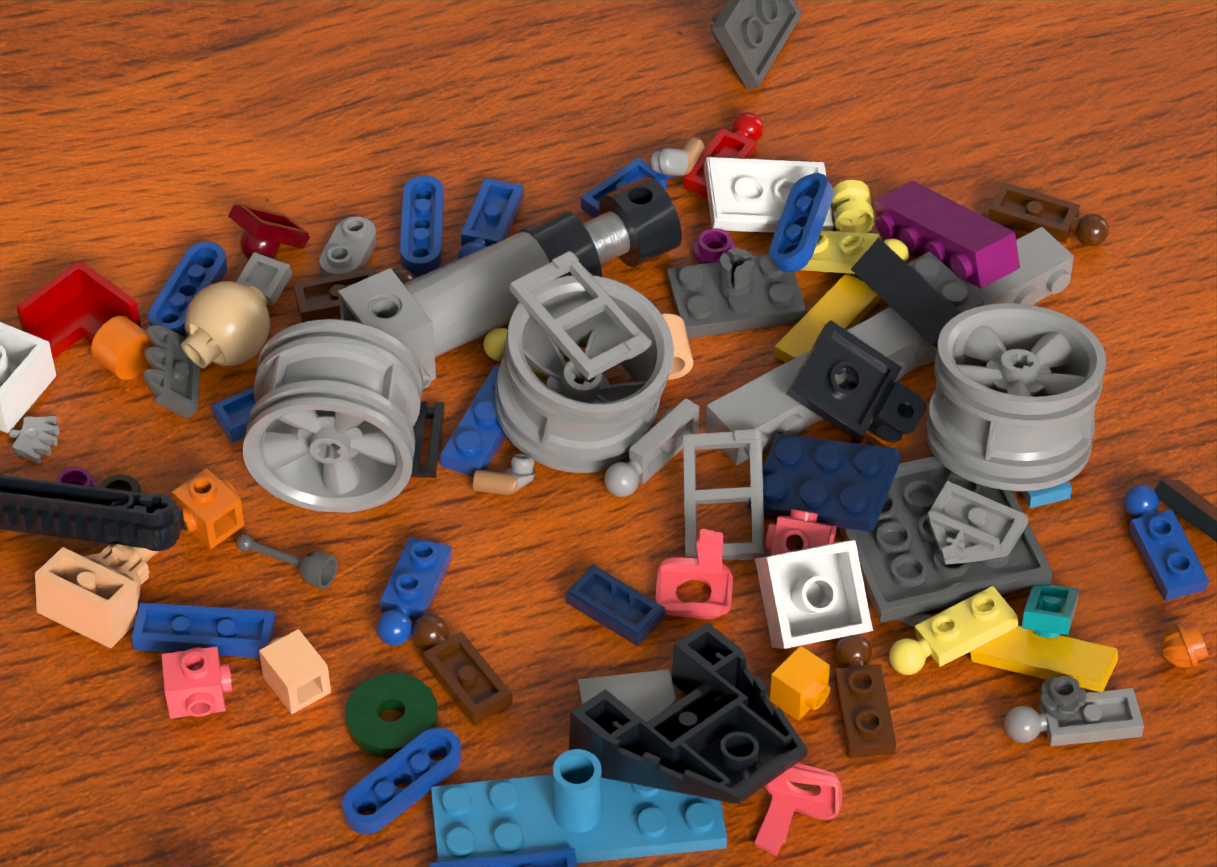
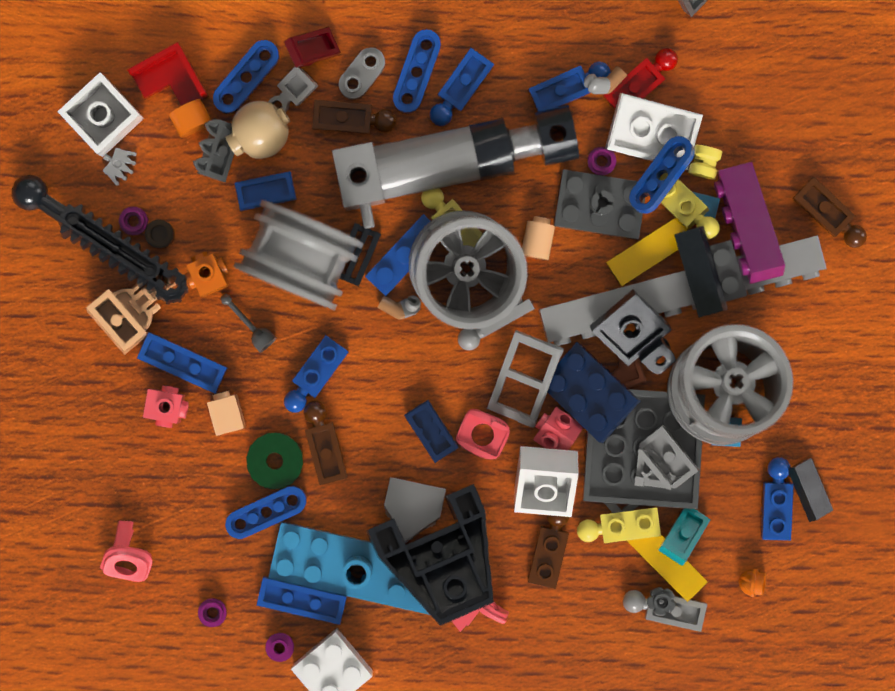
camera: 15 degrees right, 40 degrees up
light grey window [509,251,652,380] -> none
light orange plate [770,646,830,721] -> none

